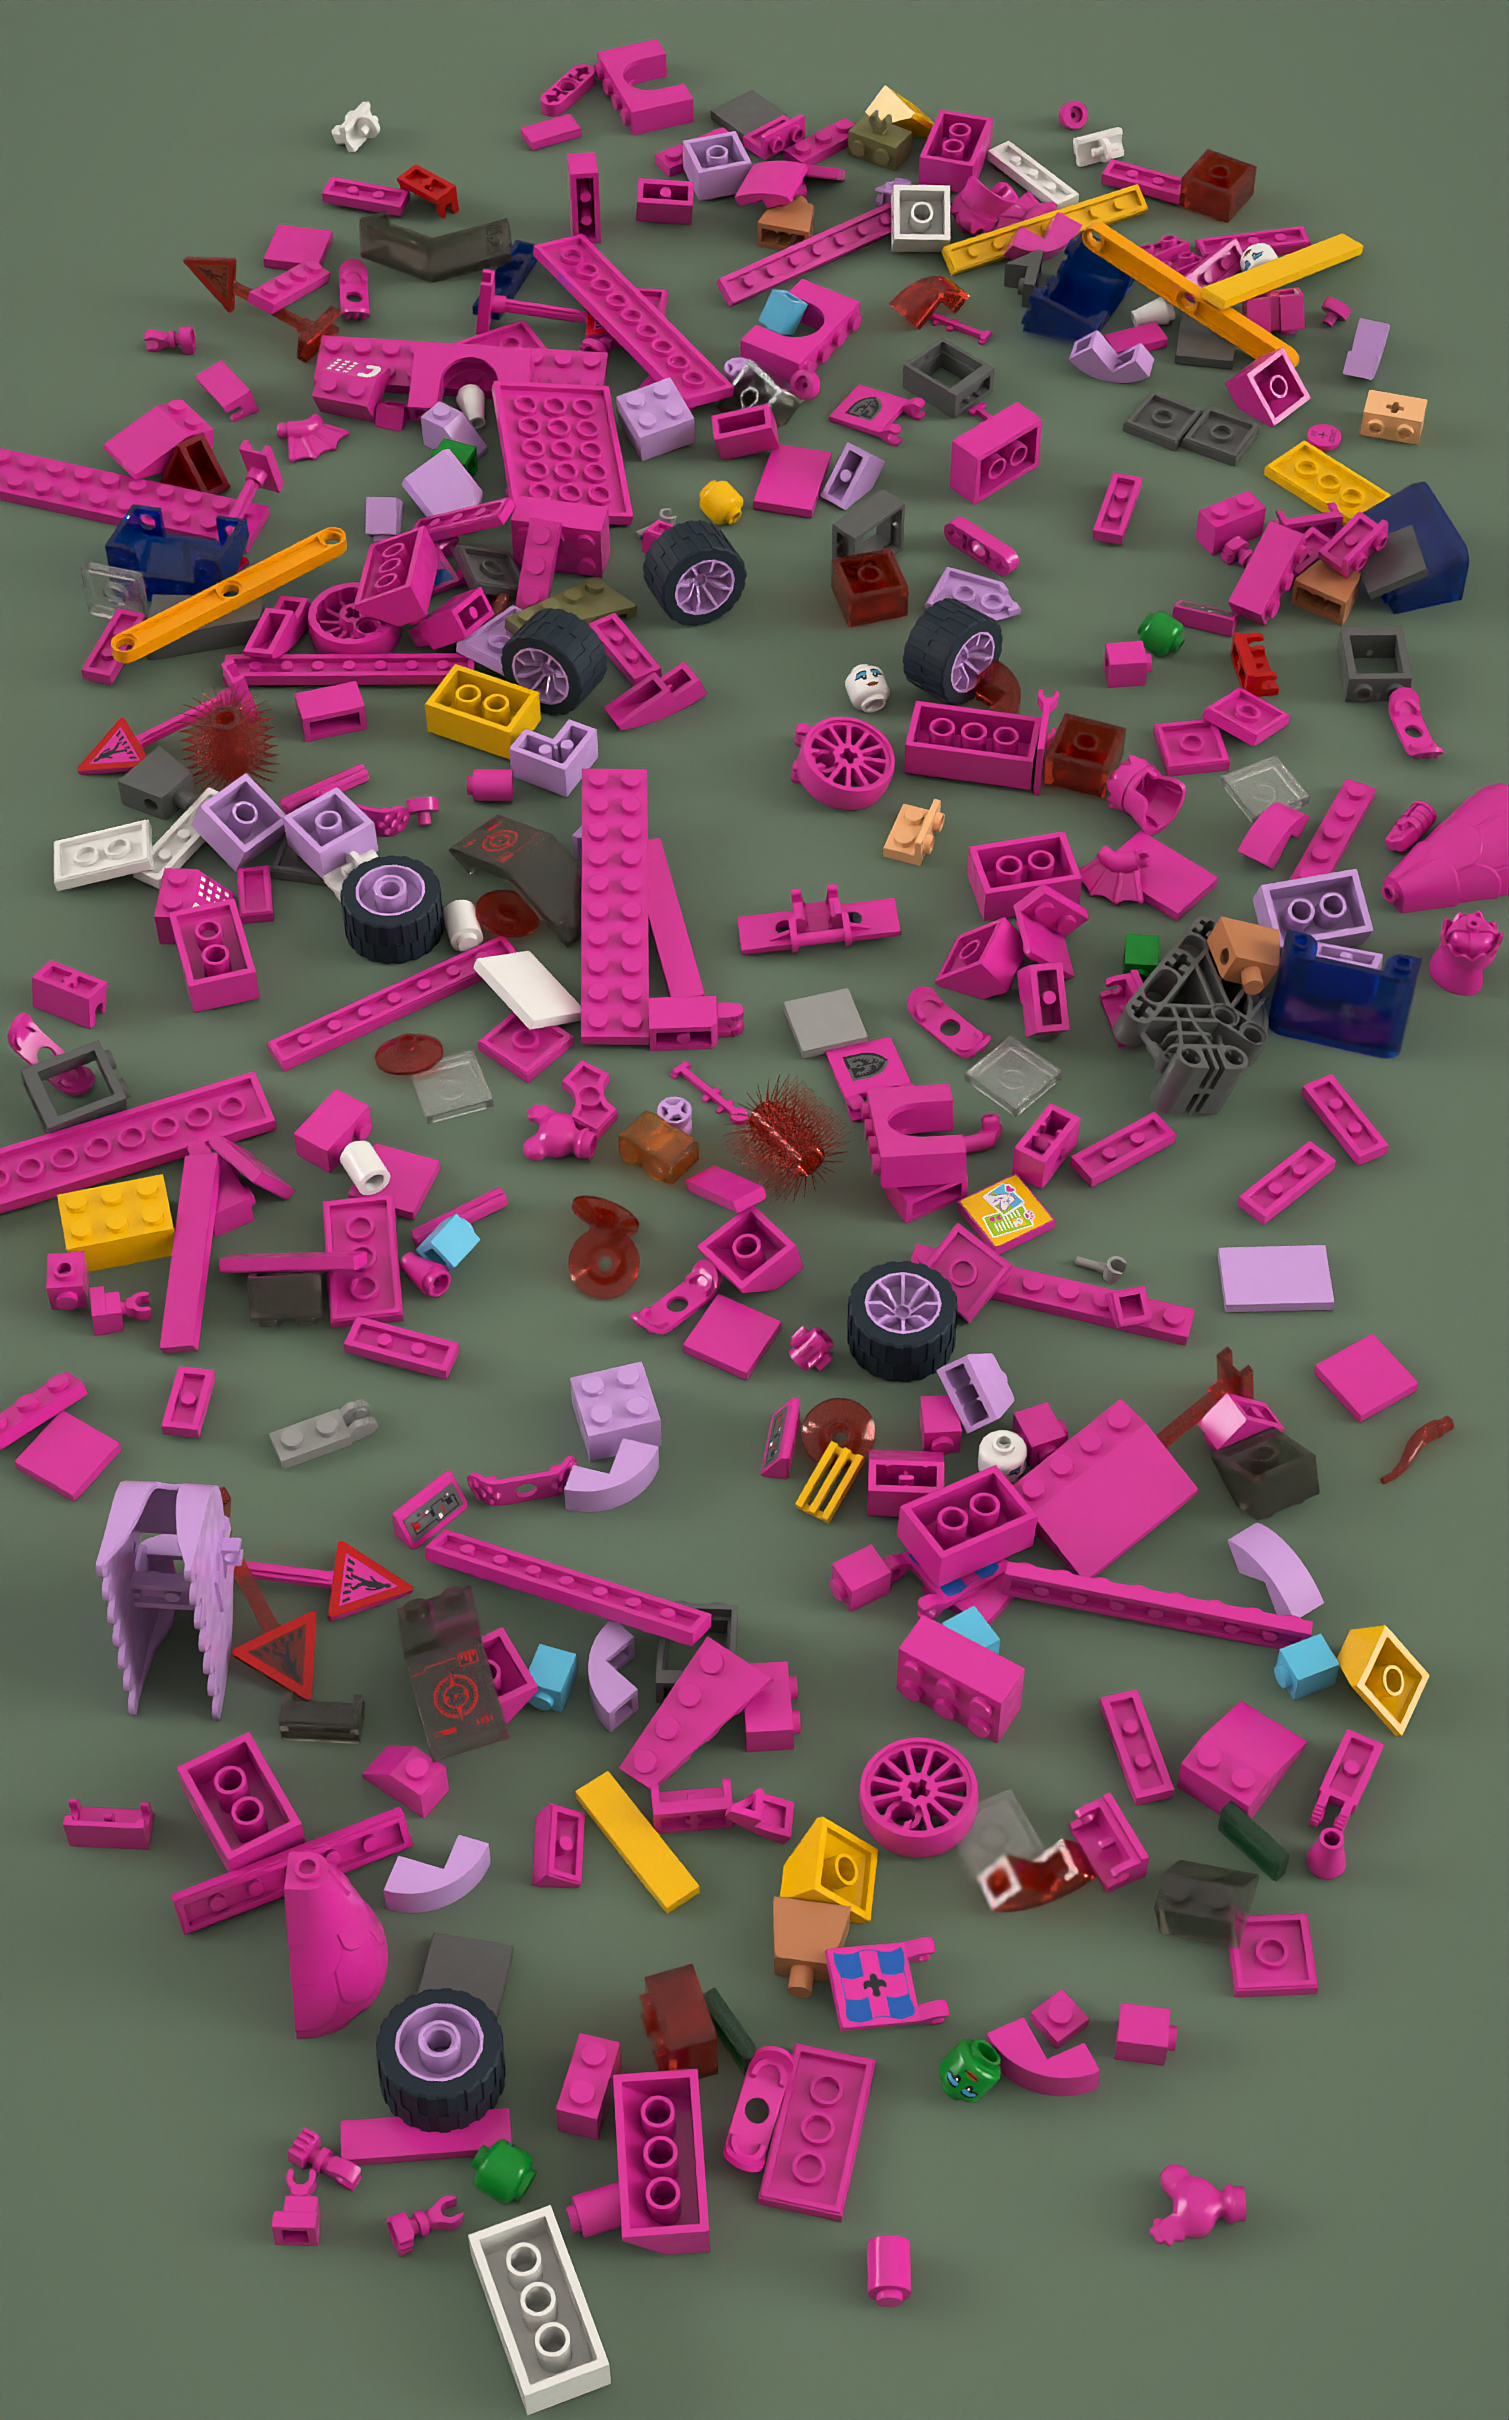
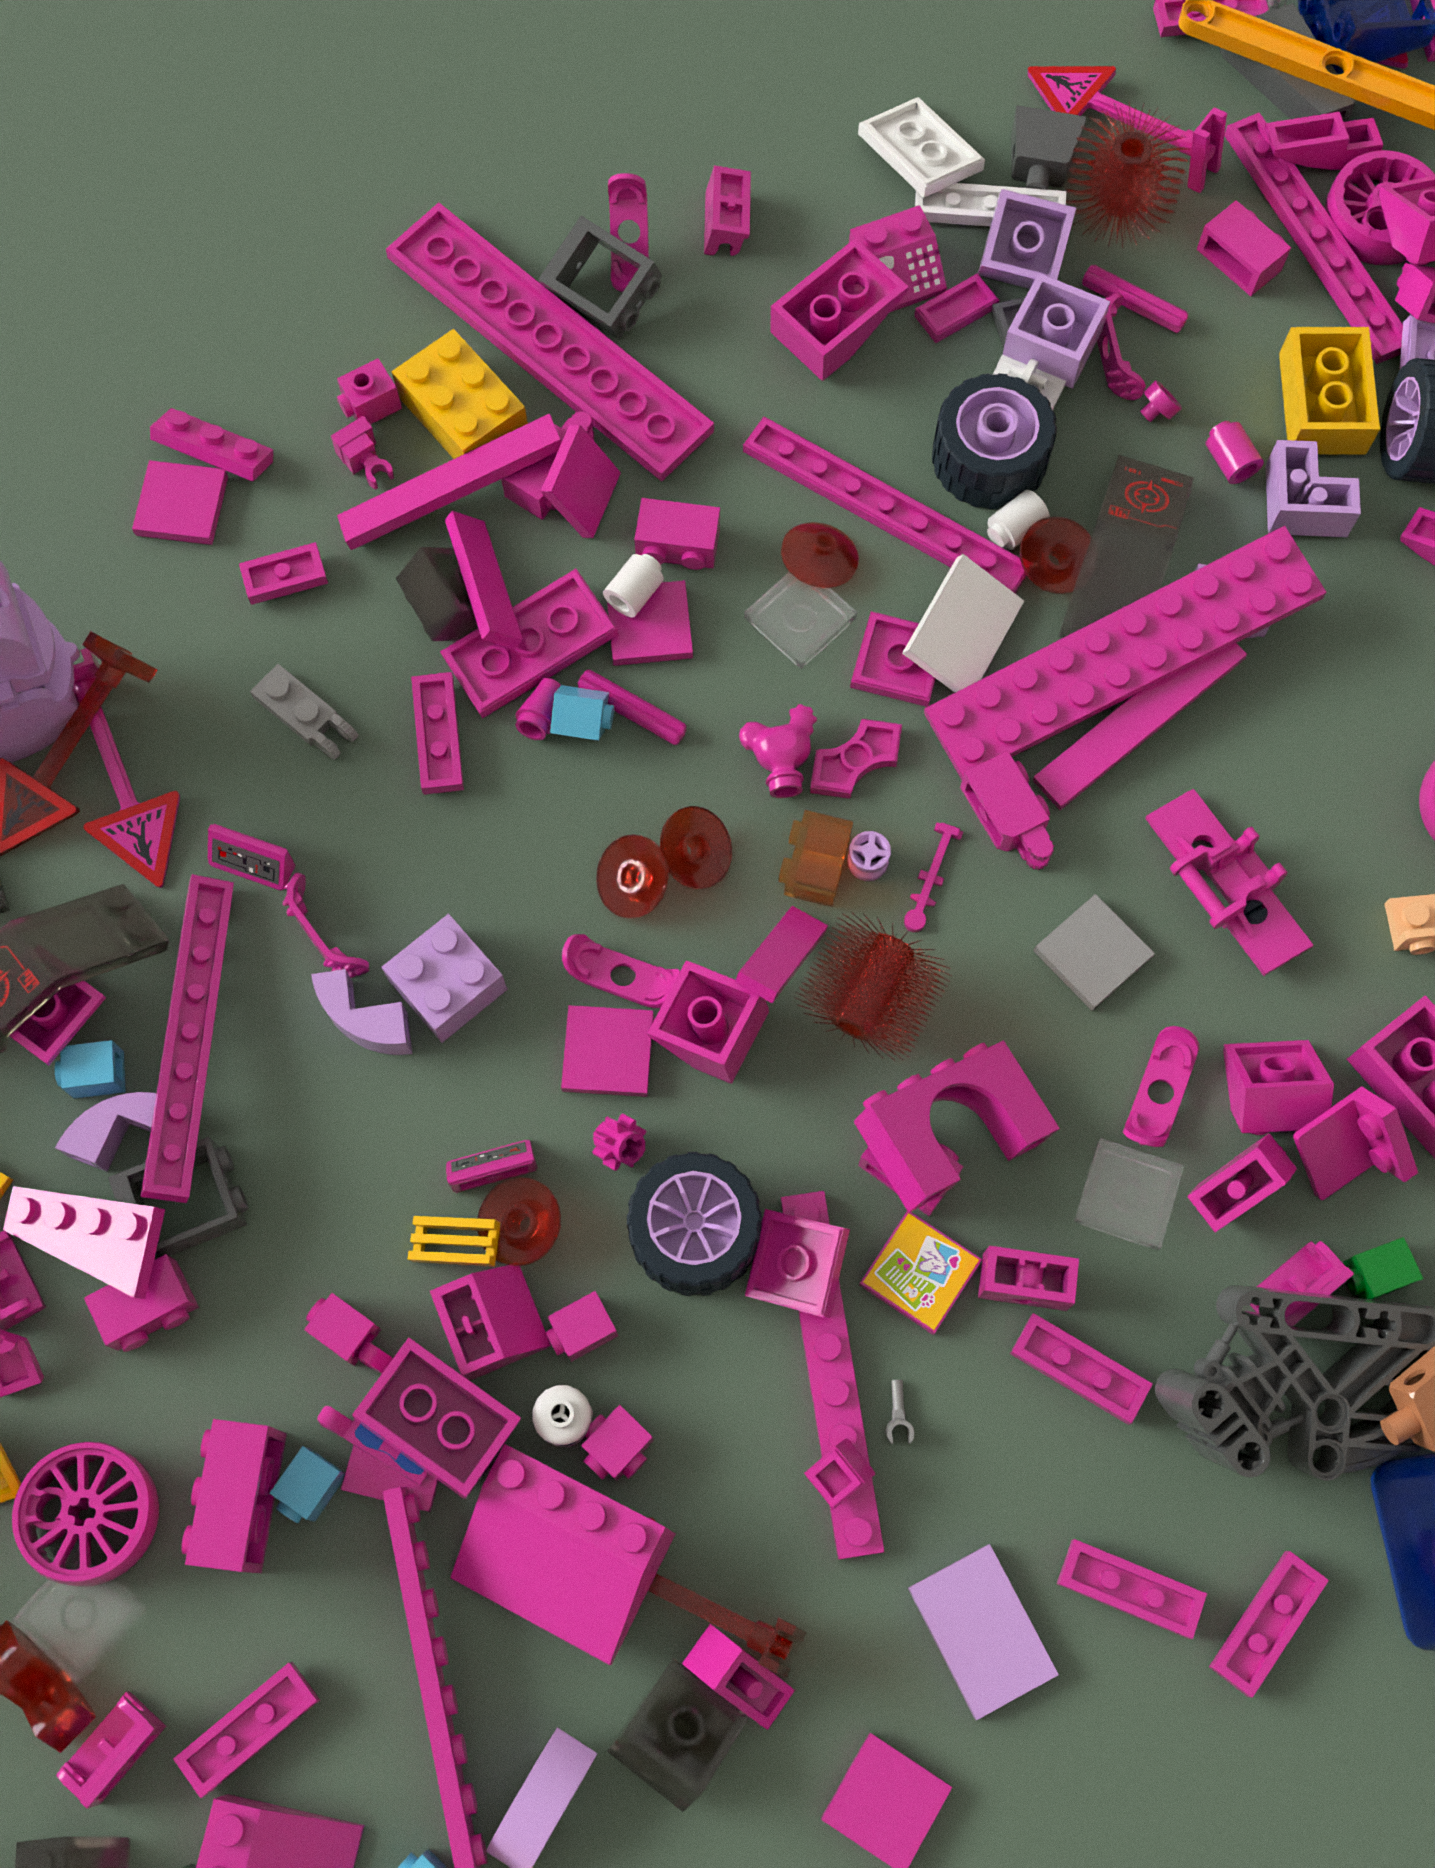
camera: 65 degrees right, 20 degrees up
dark pink flag [825,1037,915,1121] -> none
lavender torso [936,1353,1014,1434] -> none
dark pink arm [963,1113,1003,1154] -> none

